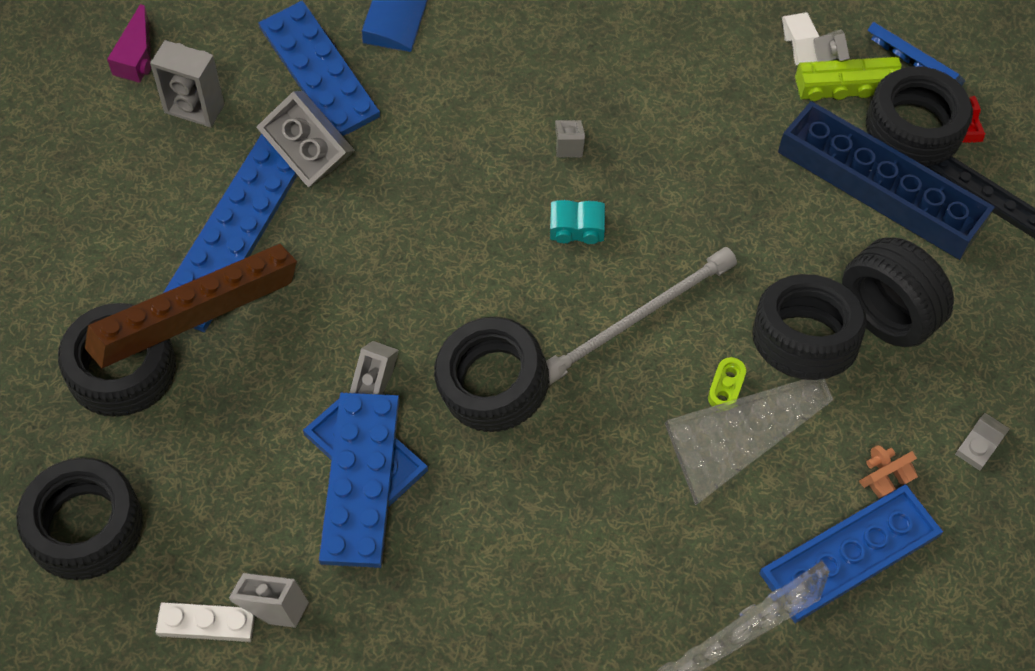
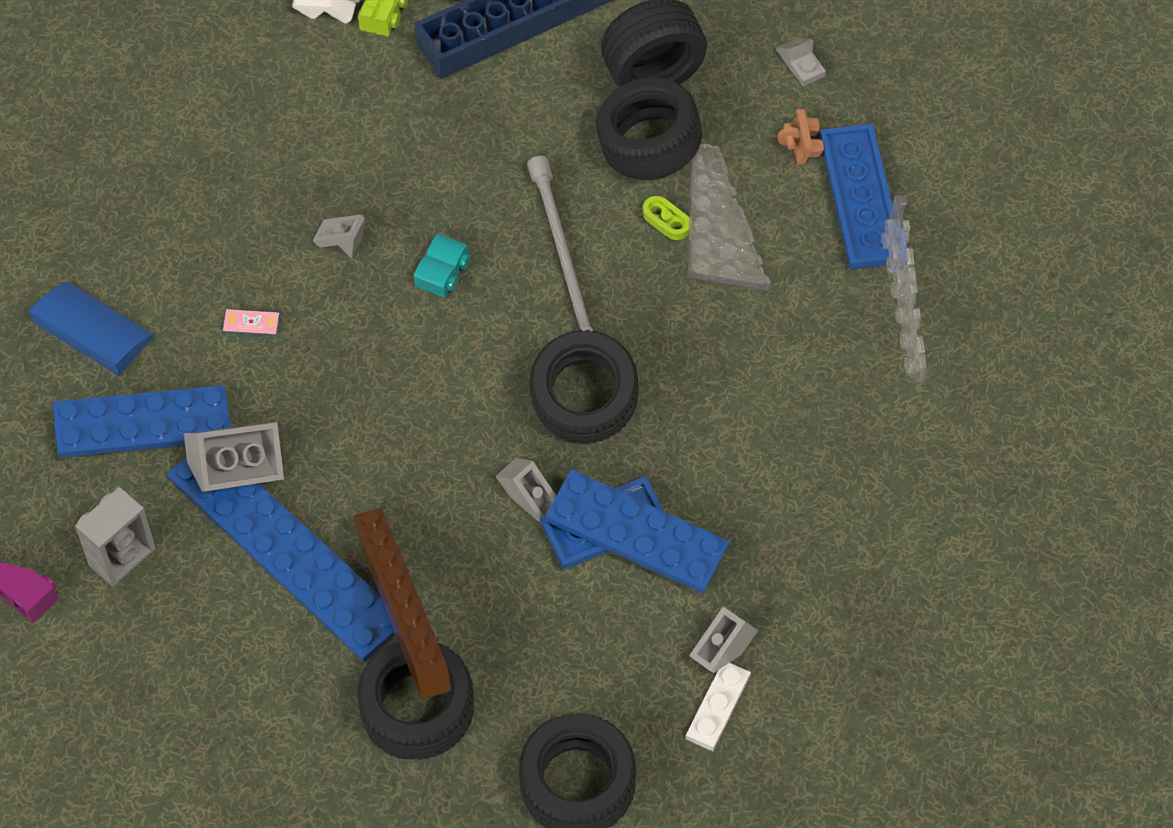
camera: 65 degrees left, 0 degrees up
none -> tile [221,308,281,341]

